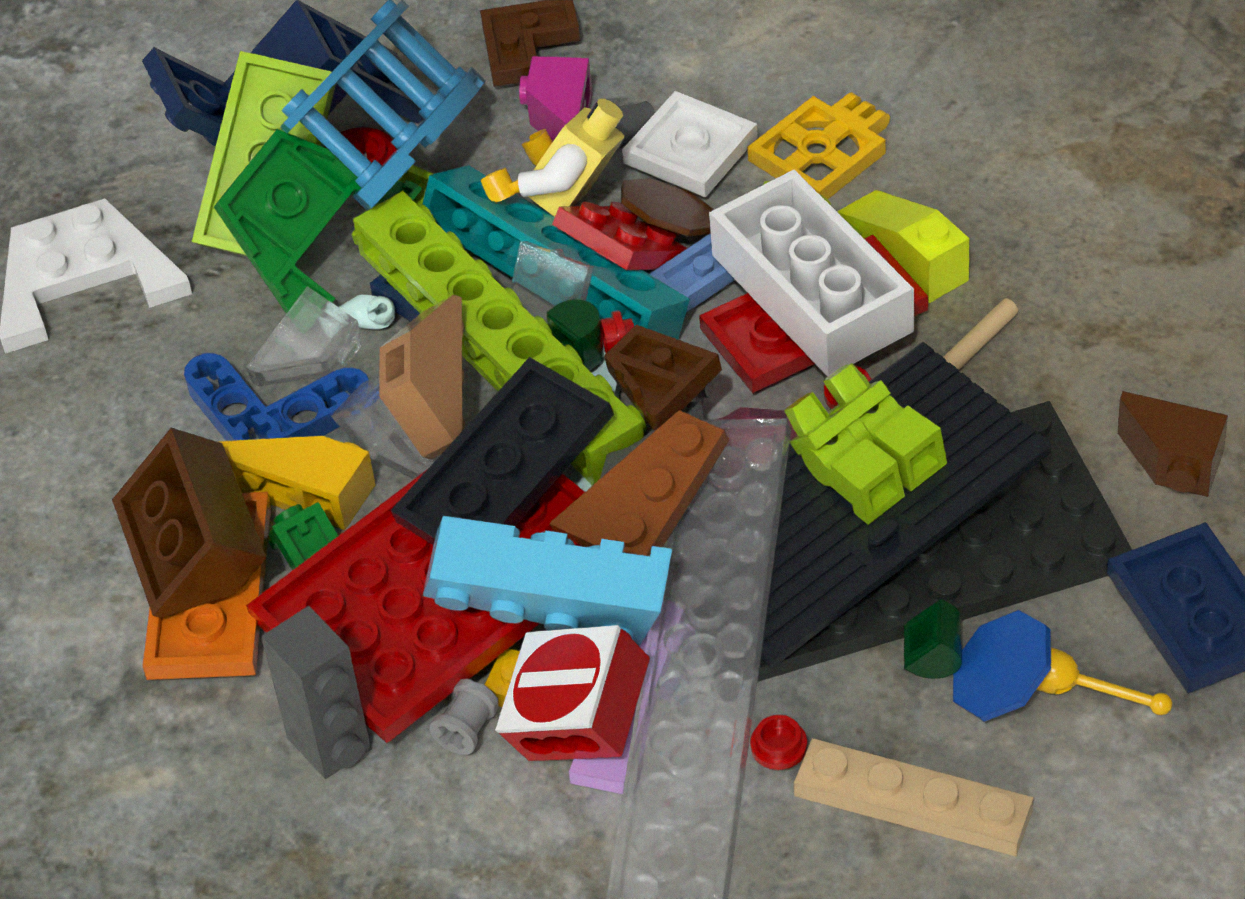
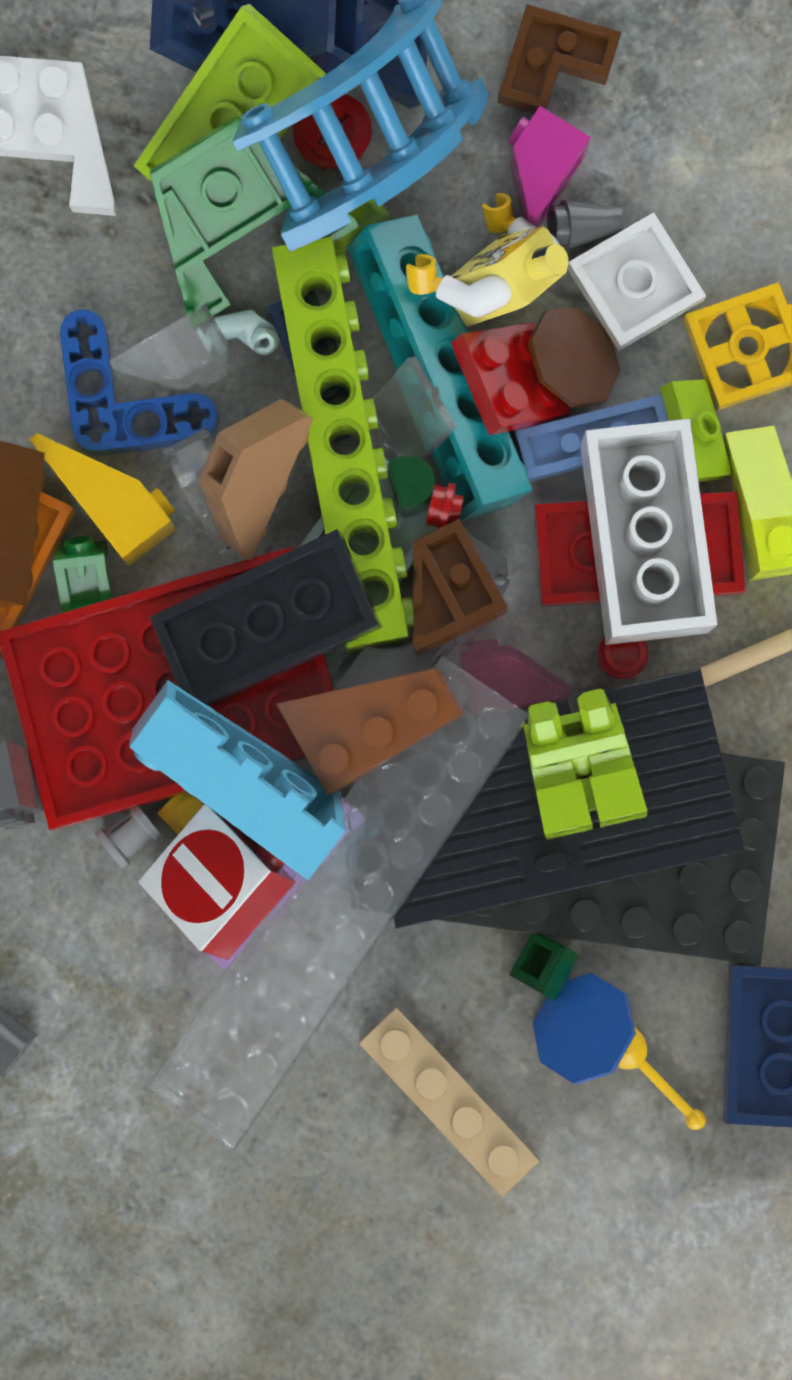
camera: 20 degrees right, 35 degrees up
red plate [750,715,807,770] -> none

